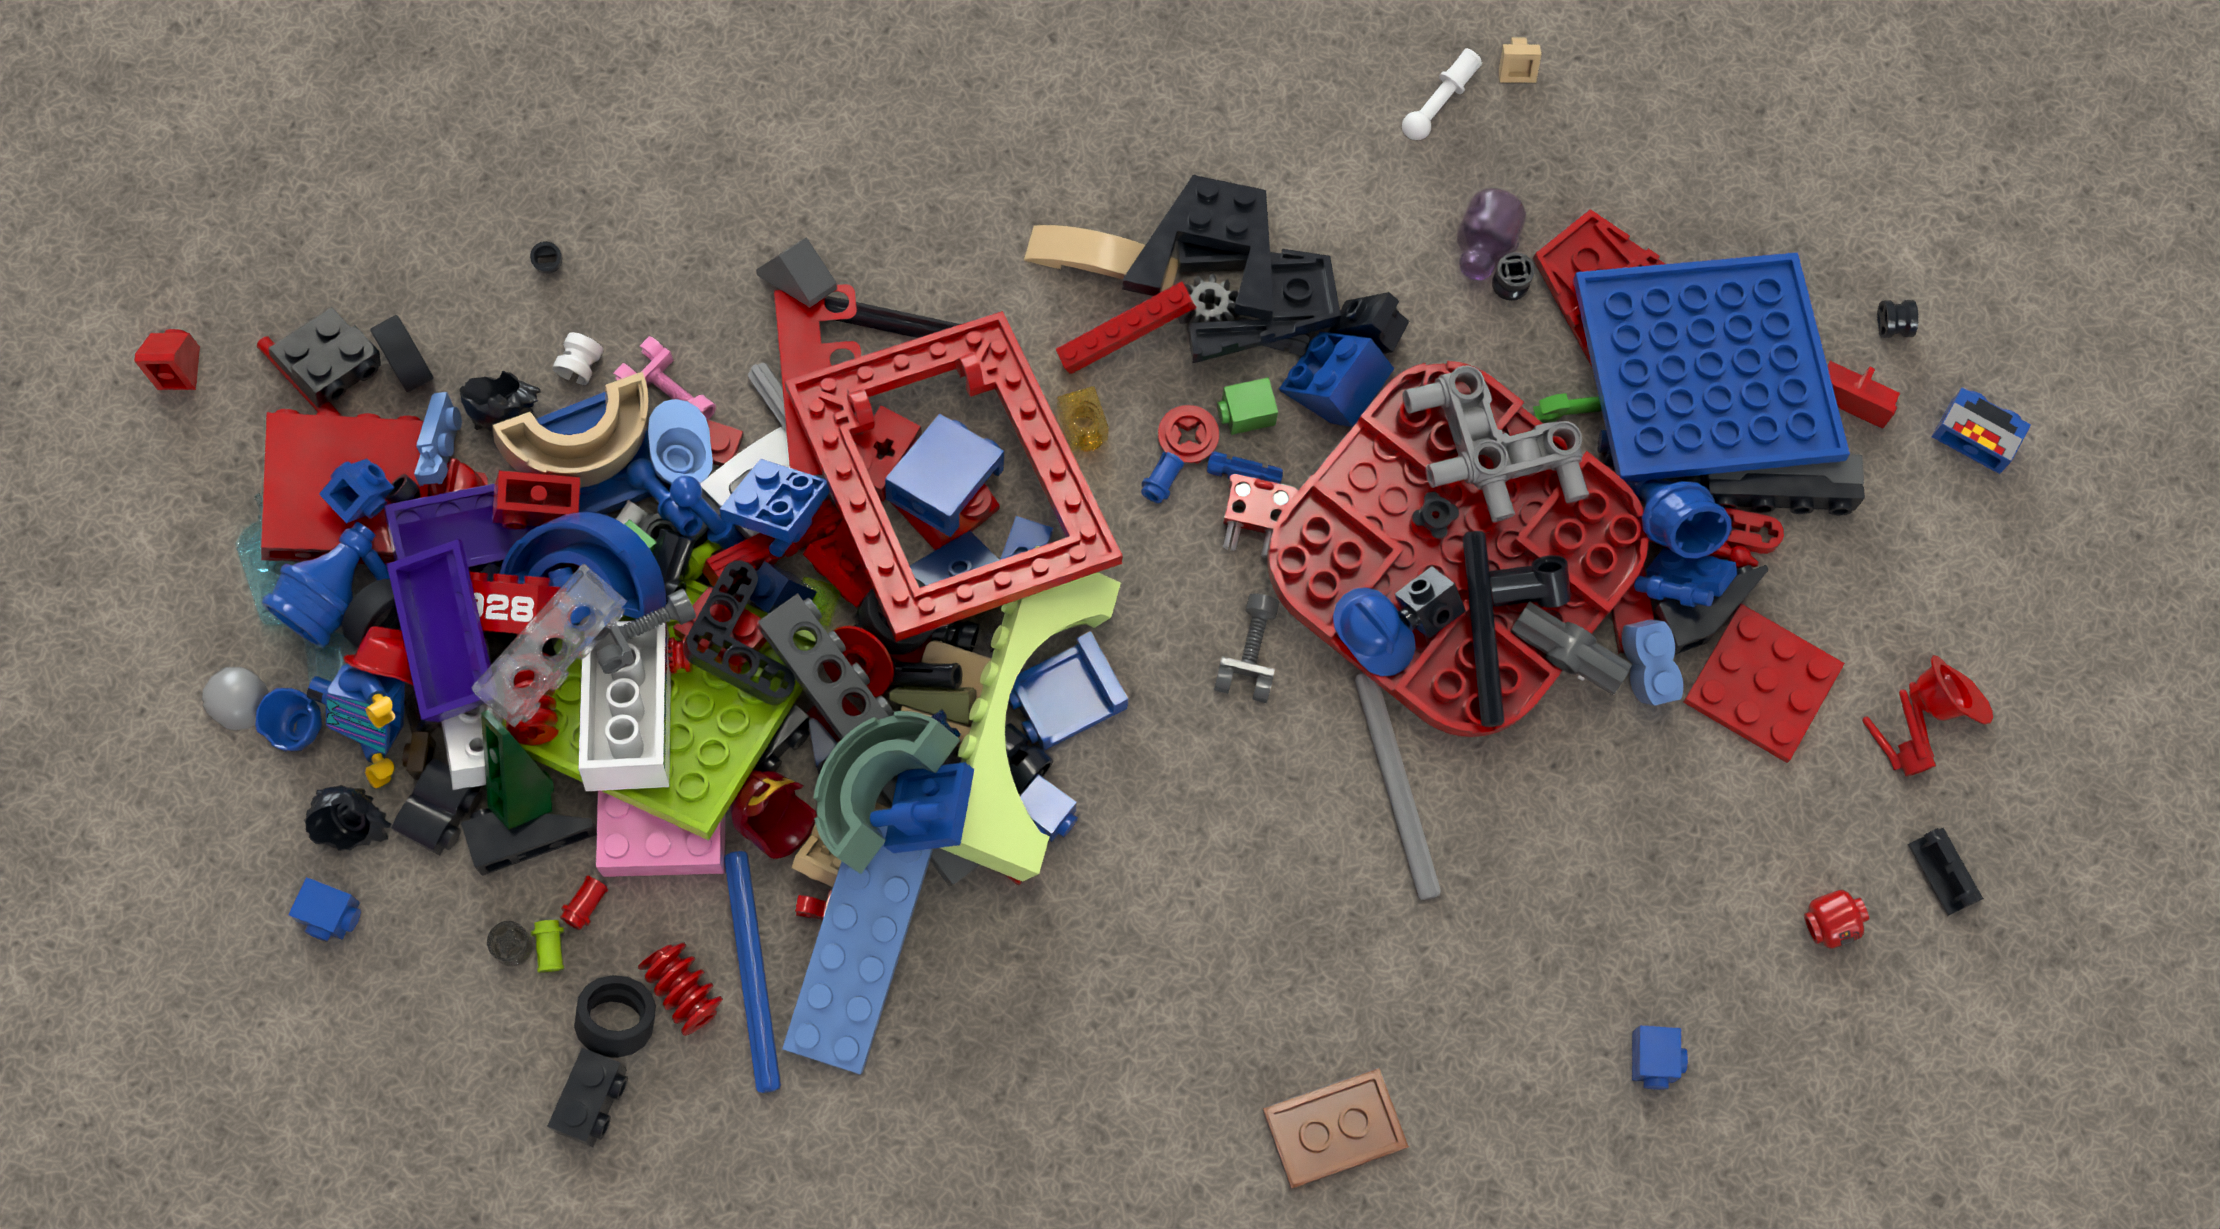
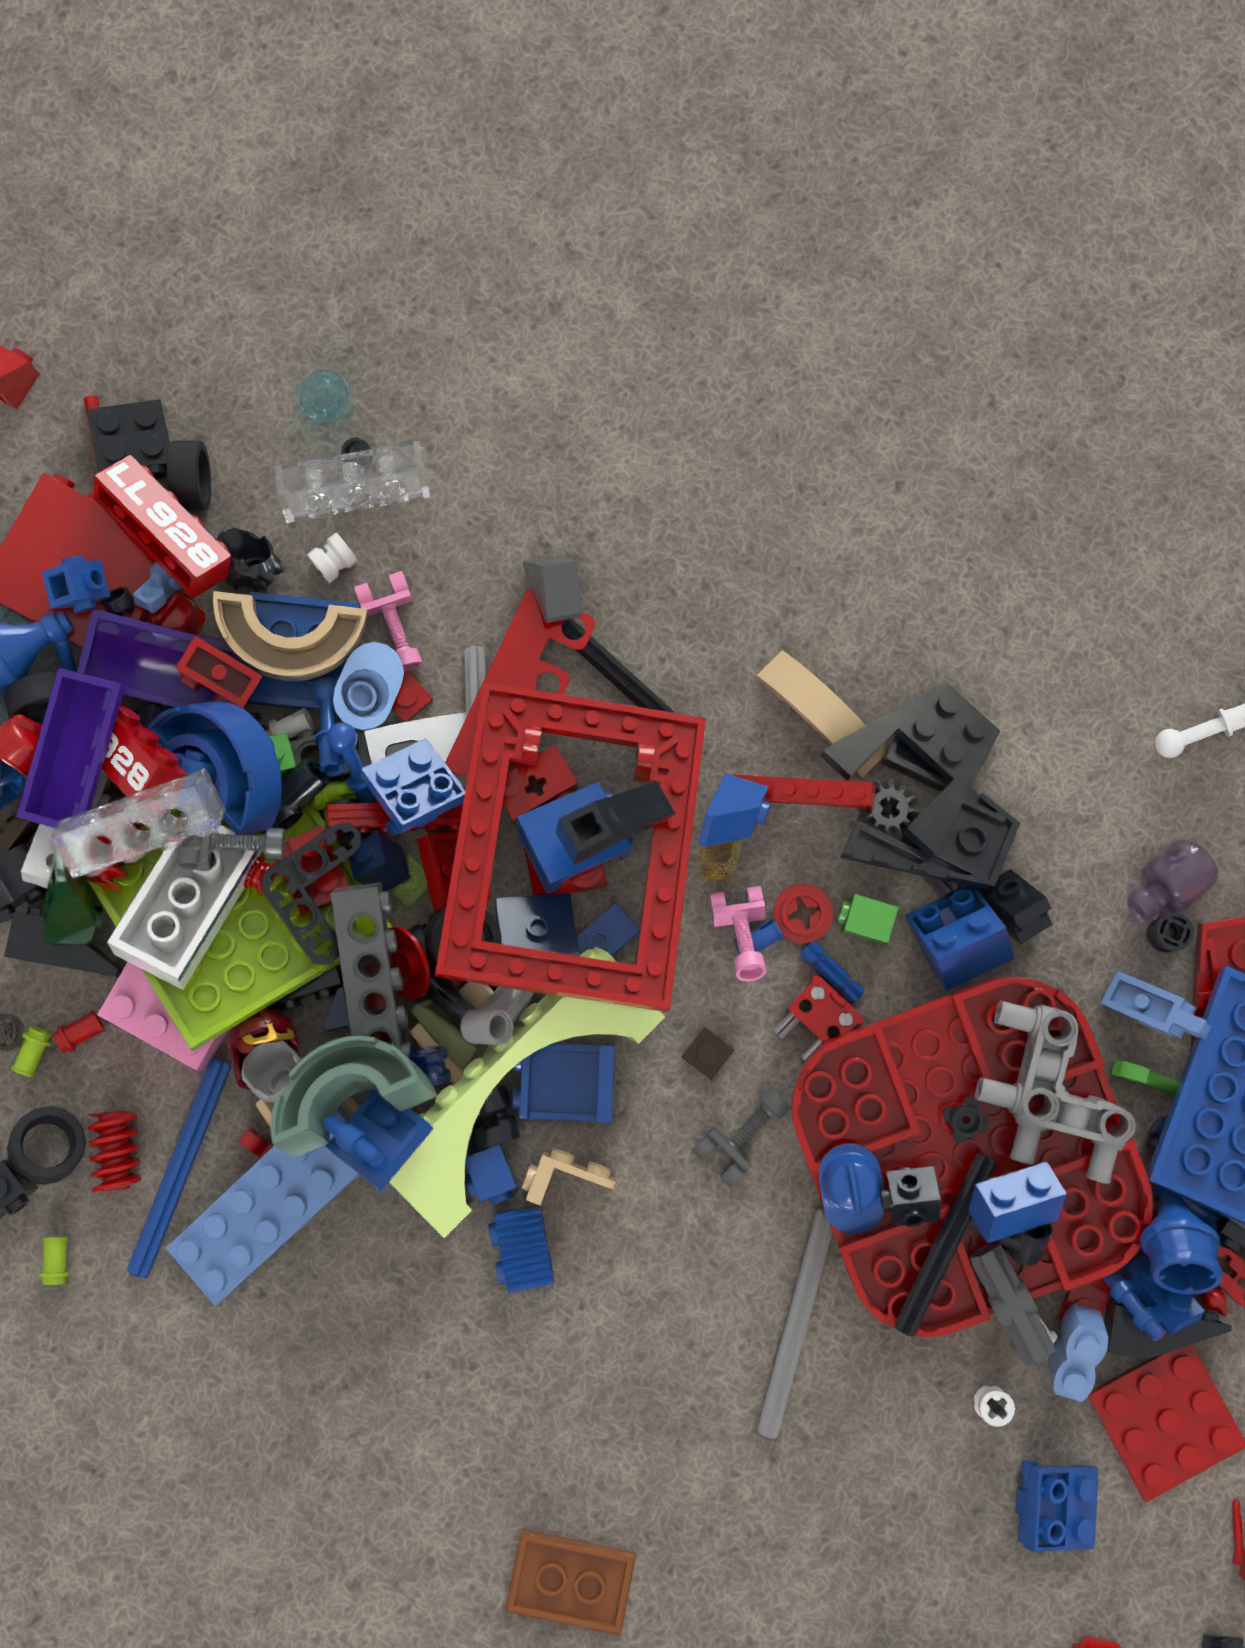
camera: 35 degrees right, 10 degrees up
none -> lime pin [38,1237,70,1285]
none -> brick [93,455,231,599]
none -> light grey hair [241,1041,302,1103]
none -> clear brick [274,441,431,523]
none -> clear light blue hat [295,370,356,424]
none -> light grey piece [461,986,534,1045]
none -> blue brick [488,1205,555,1293]
none -> tan bracket [522,1148,616,1206]
none -> black slope [555,781,675,865]
none -> dark brown plate [681,1027,734,1080]
none -> blue slope [699,773,771,847]
none -> bright pink bar [709,886,766,982]
none -> blue brick [969,1162,1067,1243]
none -> white bush [974,1385,1015,1427]
none -> blue plate [1016,1460,1099,1552]
none -> medium blue hinge [1100,971,1212,1040]

